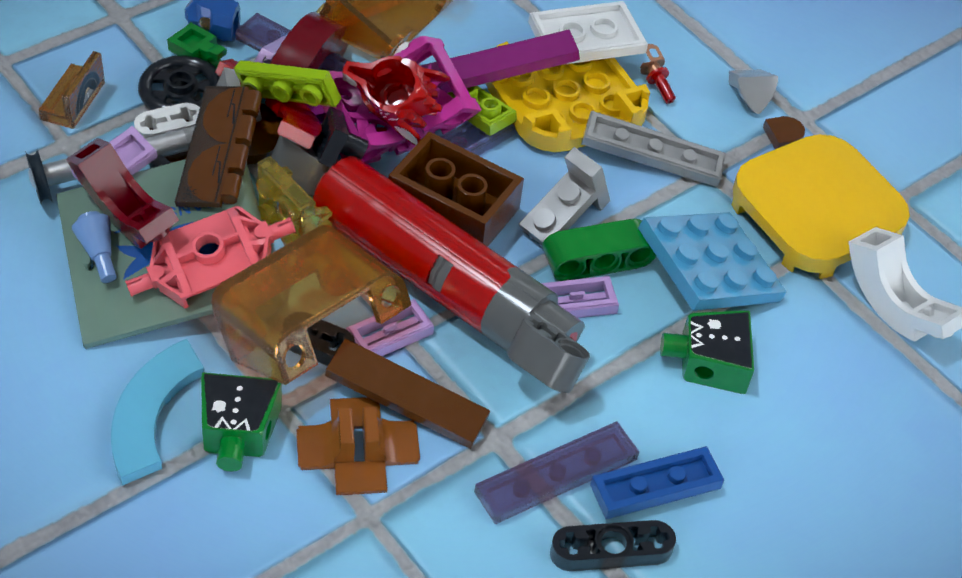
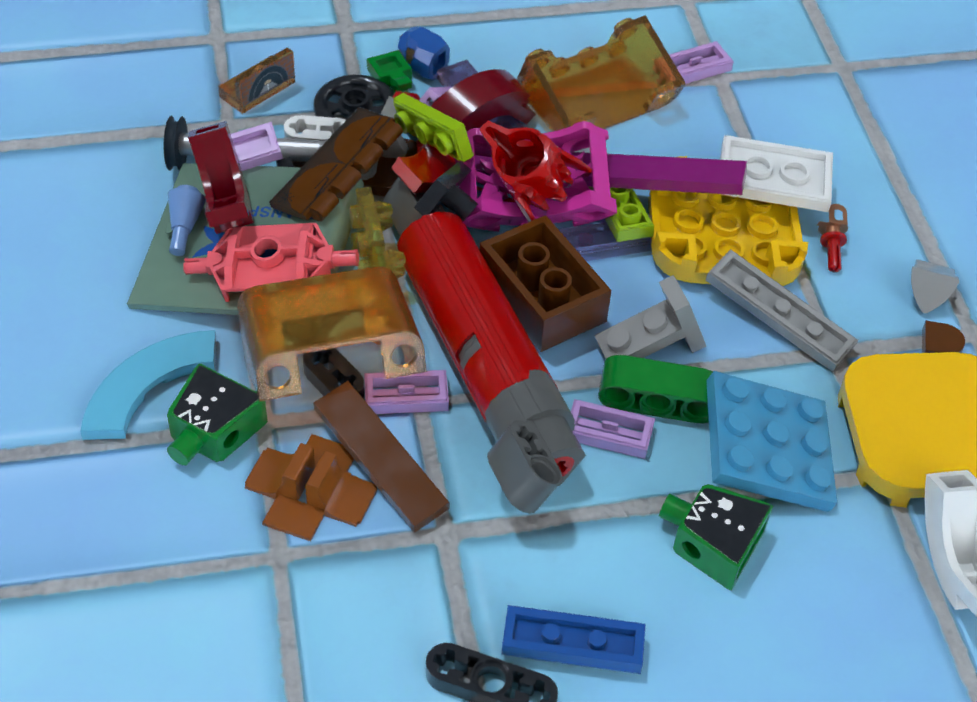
camera: 30 degrees right, 0 degrees up
clear purple tile [474,421,639,524] -> none

